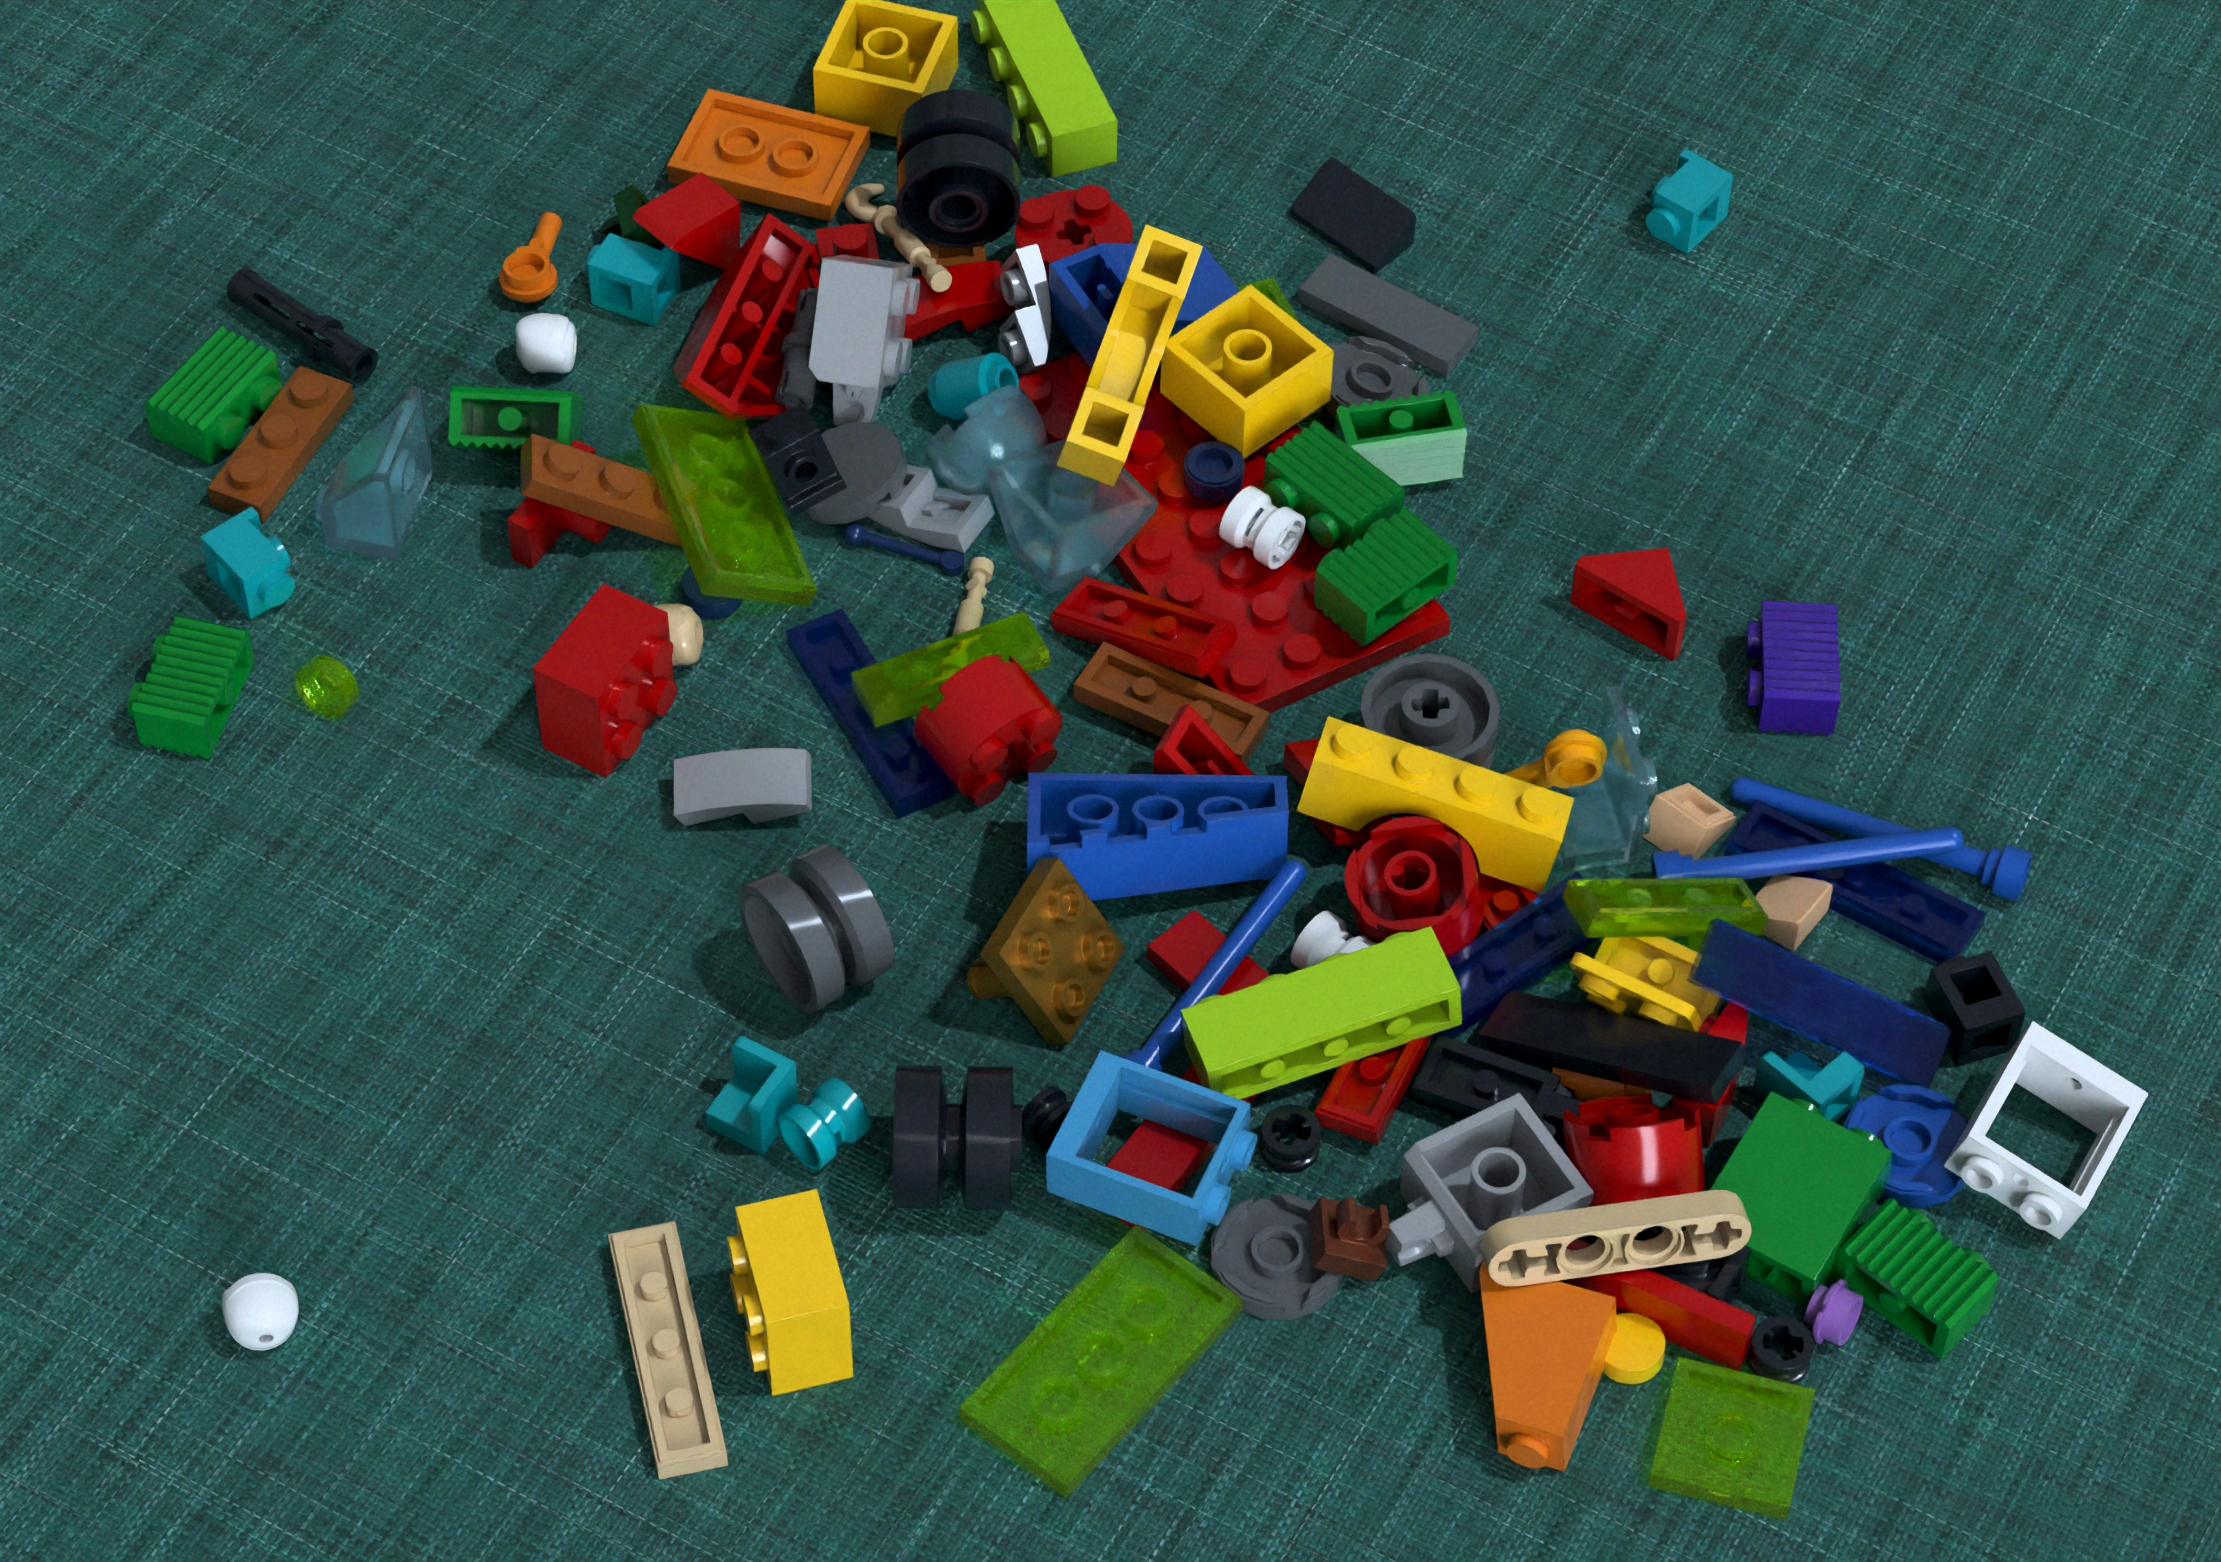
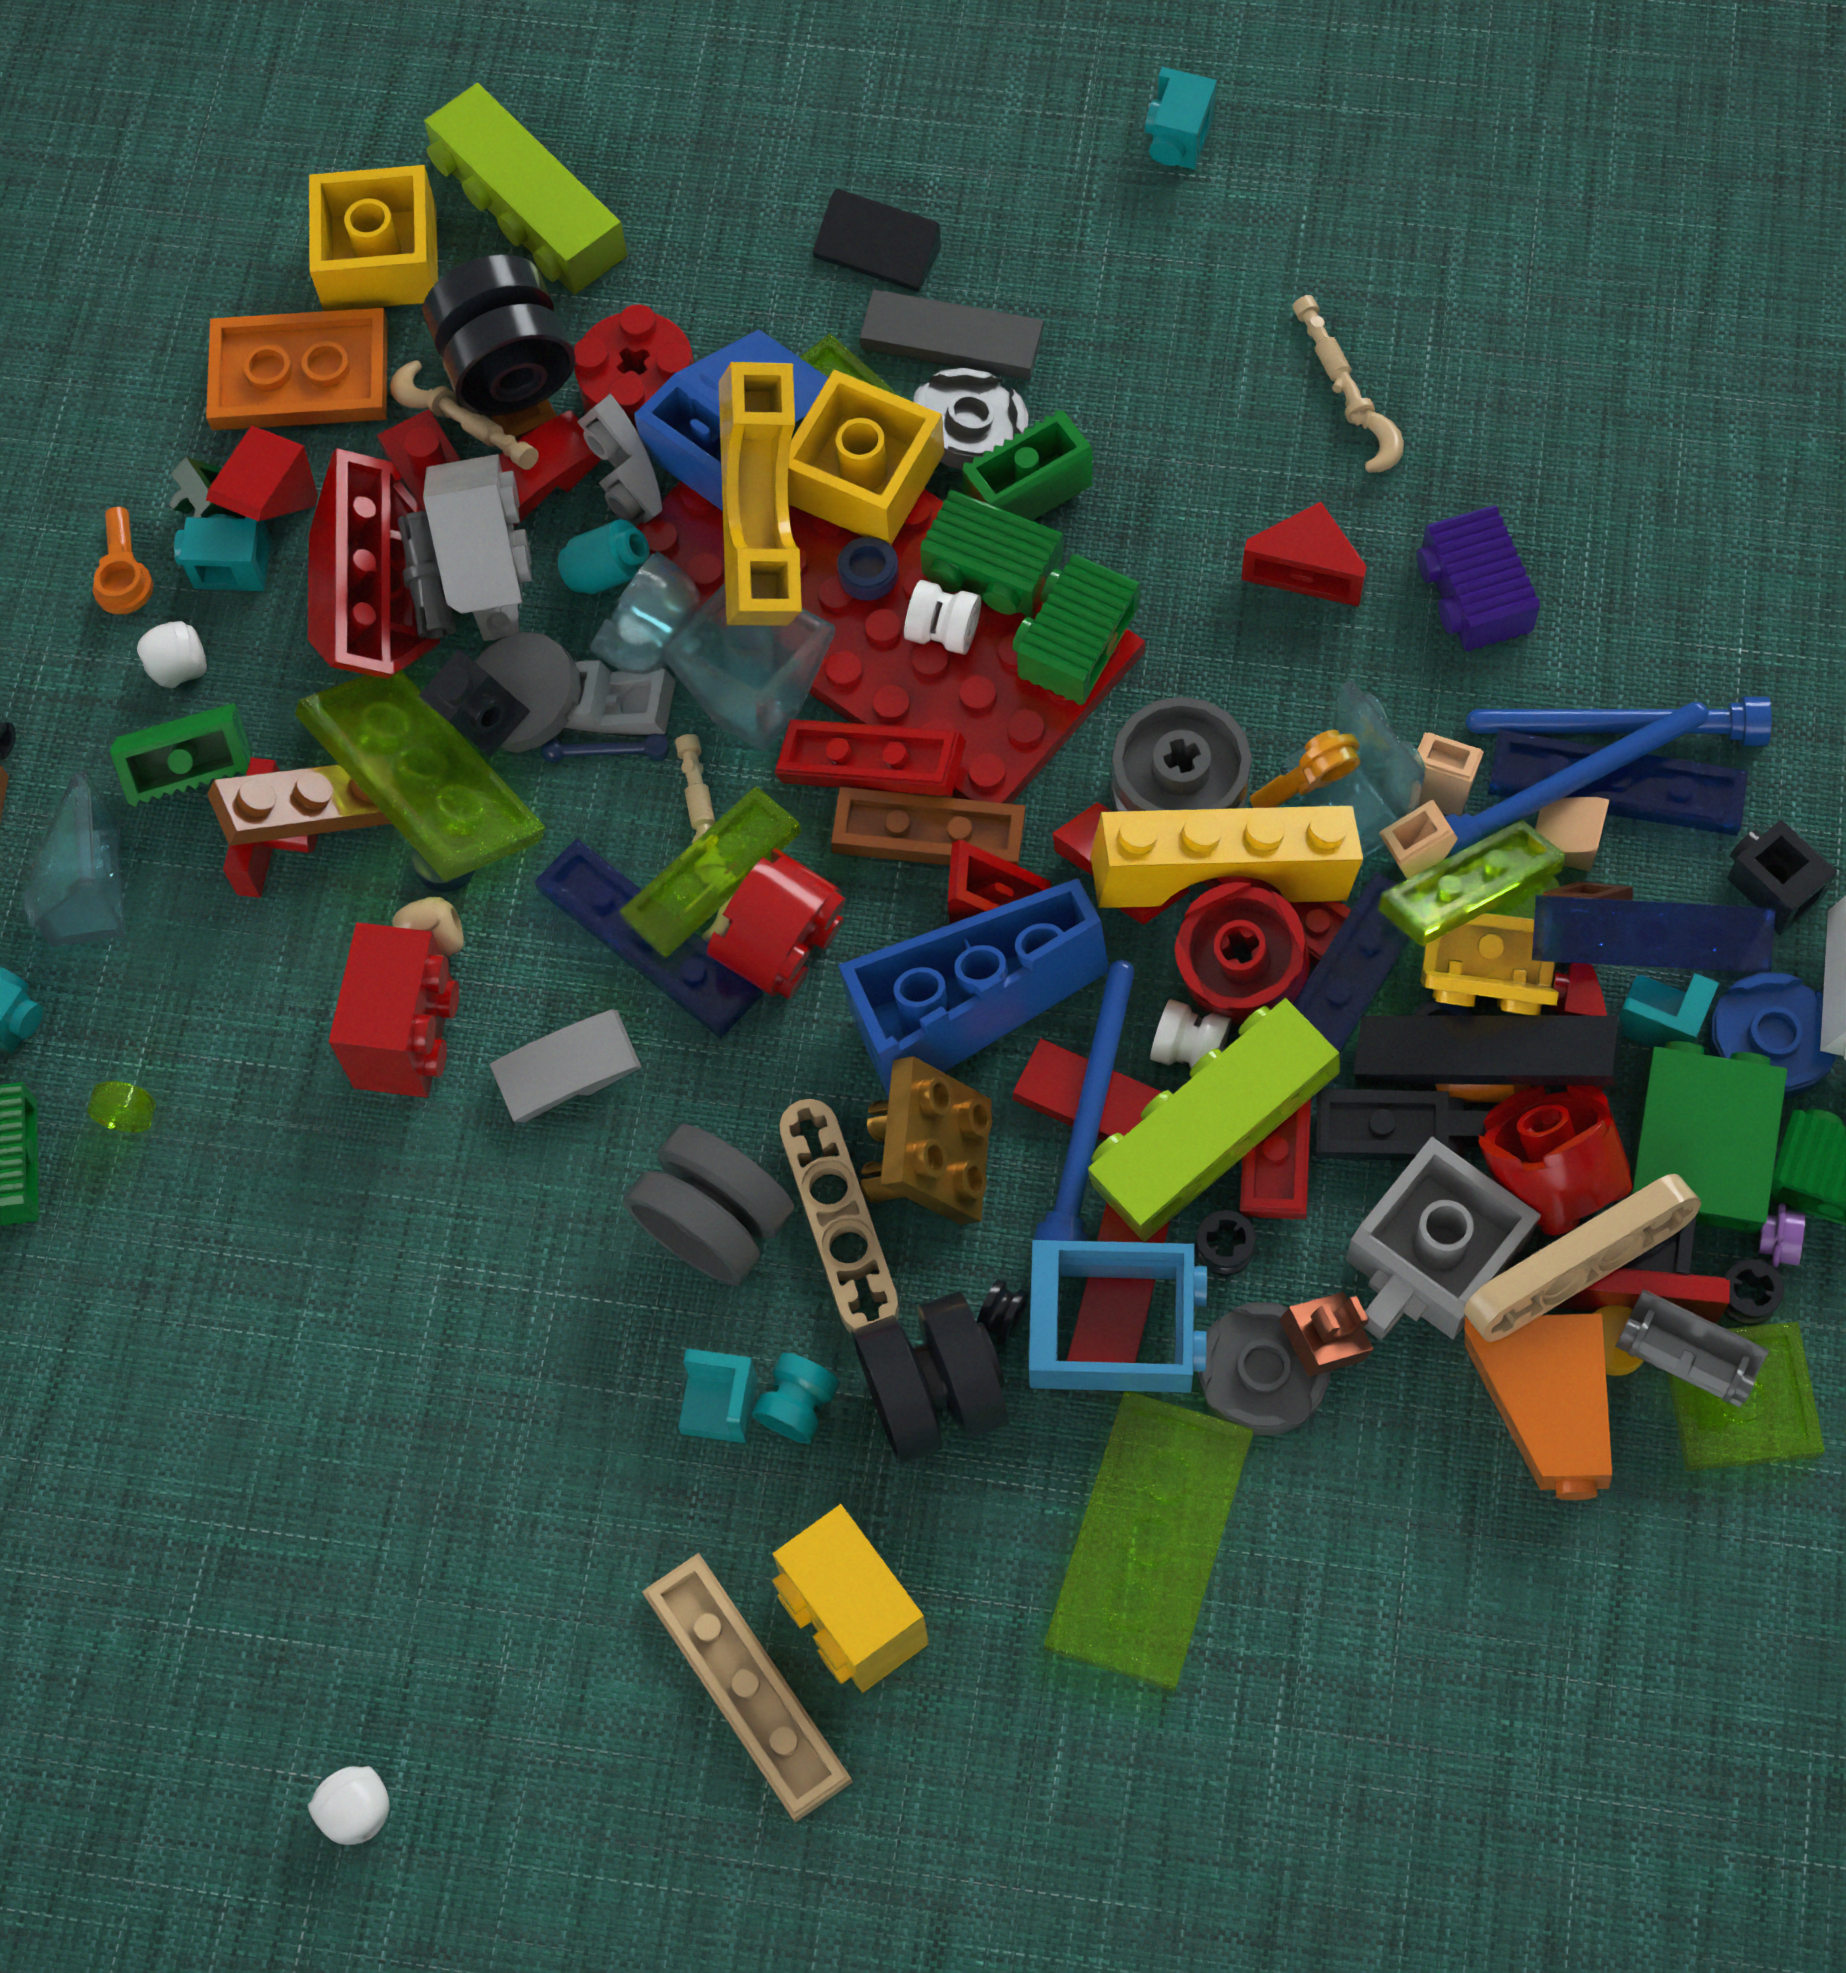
camera: 15 degrees left, 15 degrees up
none -> tan beam [779,1099,899,1333]
none -> tan piece [1292,295,1404,473]
none -> light nougat slope [1379,800,1458,894]
none -> dark grey hinge [1615,1289,1769,1407]

